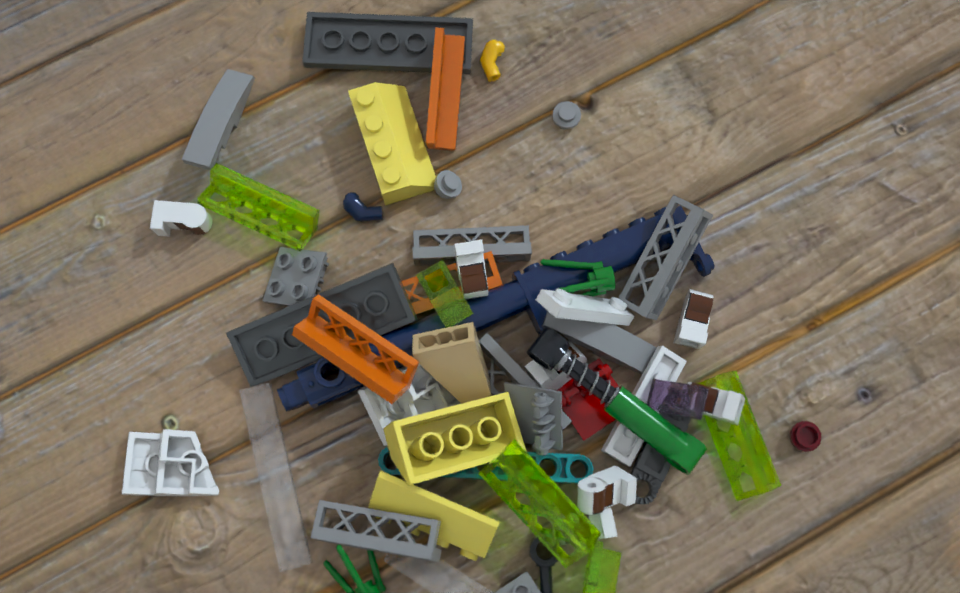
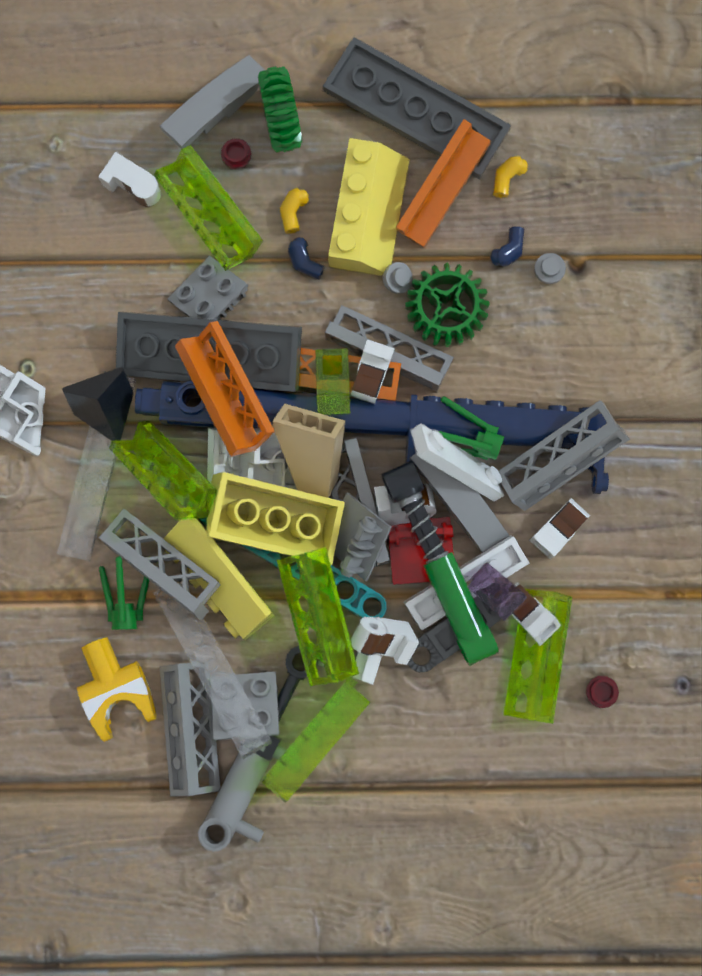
camera: 30 degrees right, 5 degrees up
none -> black slope [62,366,134,446]
none -> clear neon green fence [109,421,217,520]
none -> dark red plate [221,138,252,169]
none -> green gear [258,66,302,152]
none -> yellow arm [280,188,309,234]
none -> green gear [405,263,490,347]
none -> dark blue arm [490,226,524,267]

